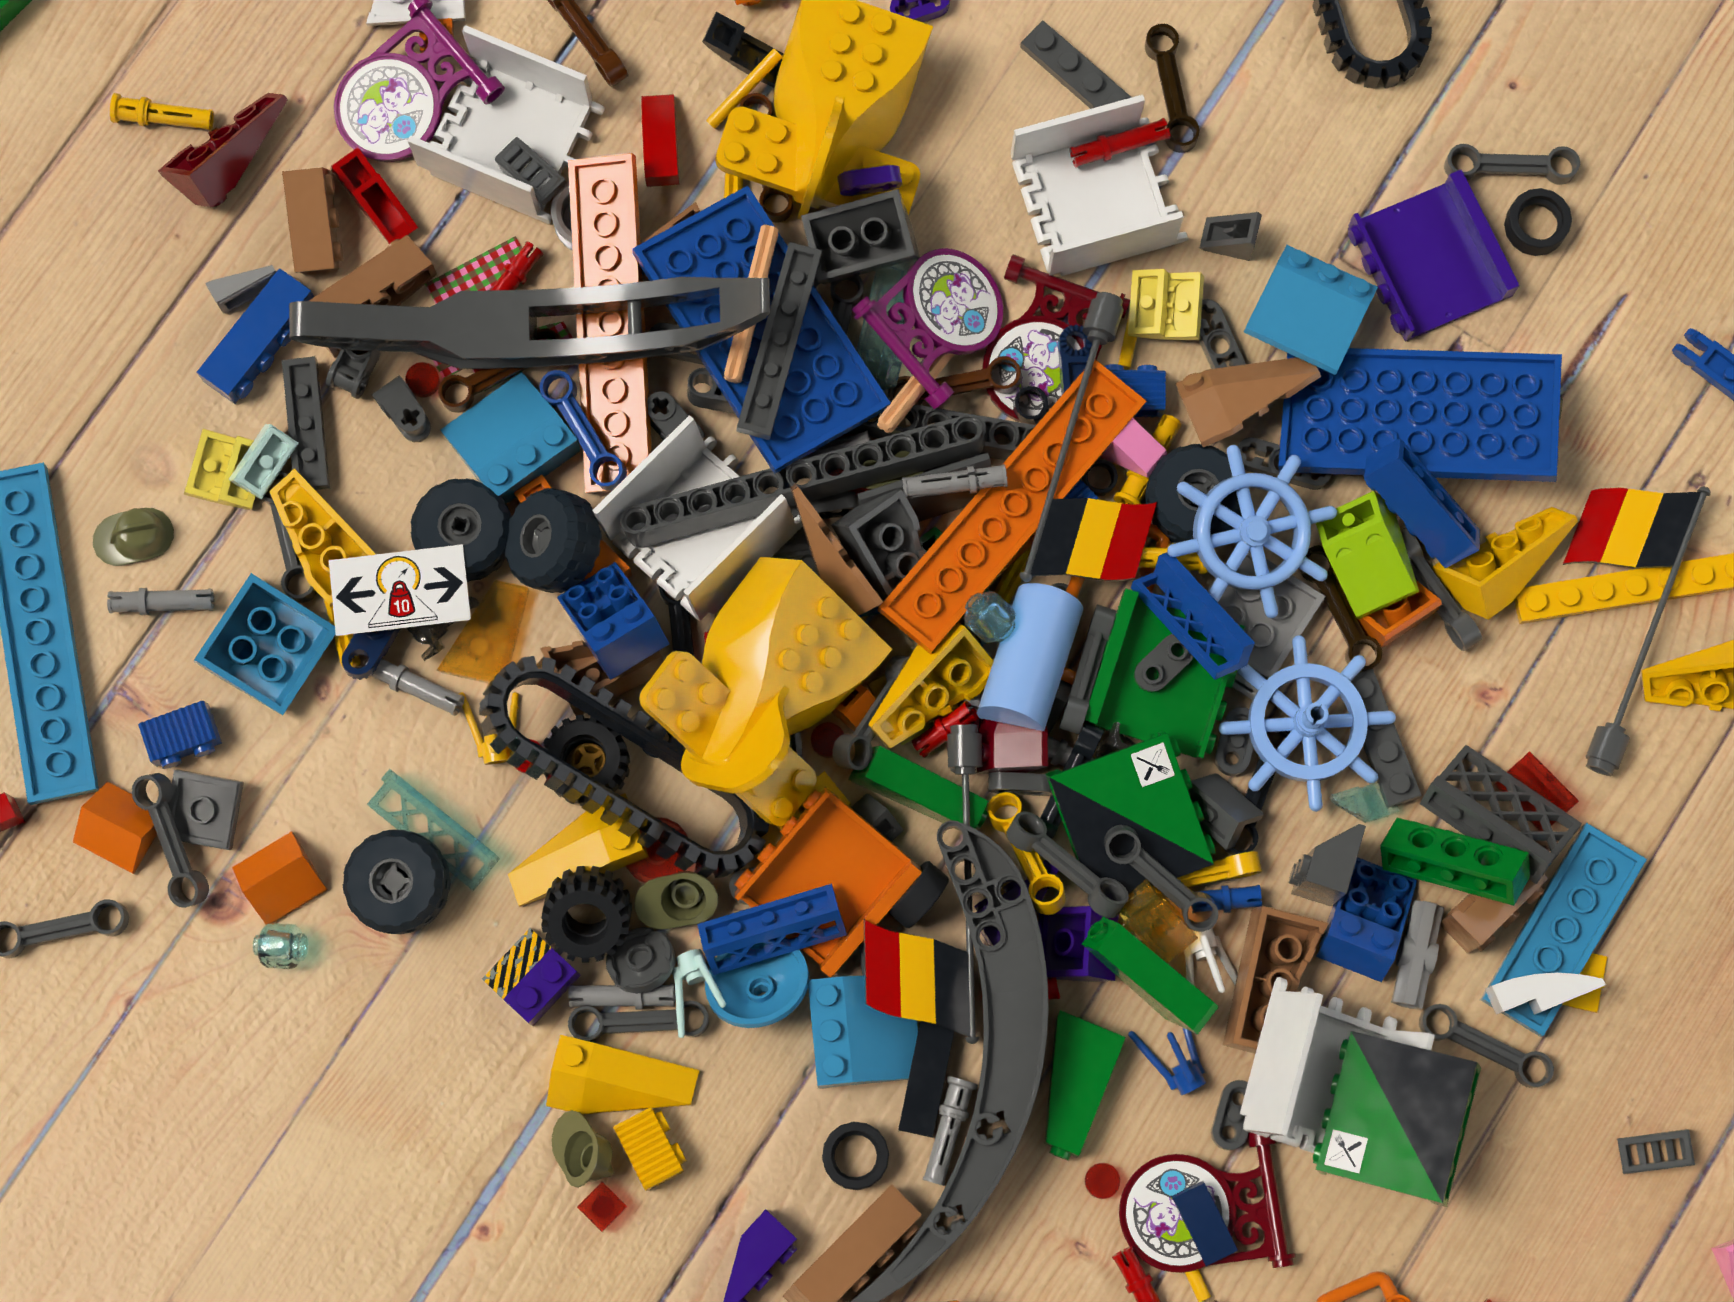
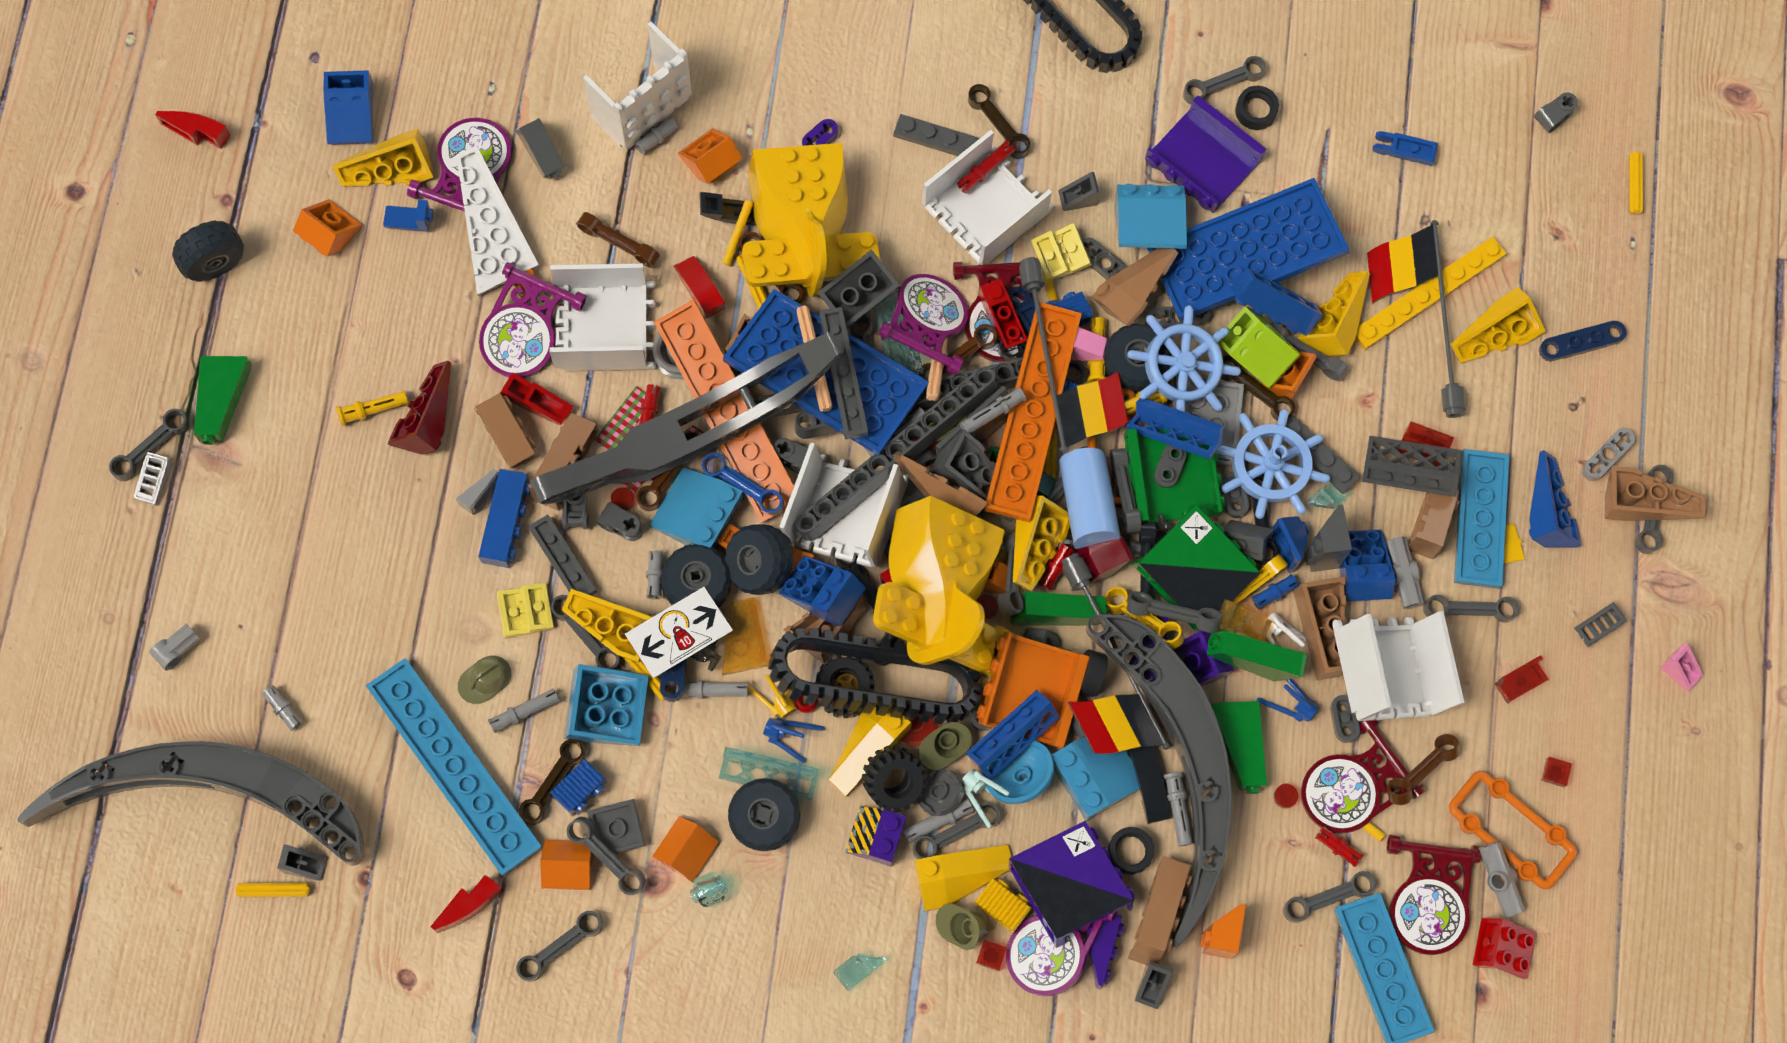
camera: 30 degrees left, 5 degrees down
light aqua slope [229,424,299,499] -> none
dark grey slope [495,137,567,206] -> none
dark purple beam [837,165,903,196] -> none
clear light blue head [964,591,1016,643] -> none
dark grey beam [988,772,1052,796] -> none
dark grey piece [1104,825,1218,932] -> none
dark blue slope [1171,1181,1238,1266] -> none
panel [1313,1031,1481,1207] -> none
green brick [1380,817,1530,906] -> none
white slope [1485,973,1606,1015] -> none
none -> dark brown piece [519,739,585,825]
none -> light grey pin [646,550,663,599]
none -> blue plant [763,717,825,763]
none -> clear light blue slope [833,953,886,991]
none -> red slope [978,279,1027,349]
none -> piece [1006,910,1118,996]
none -> panel [1009,821,1135,948]
none -> blue slope [1271,516,1309,574]
none -> reddish brown piece [1387,734,1460,805]
none -> clear red panel [1495,655,1549,704]
none -> blue wedge [1529,450,1581,548]

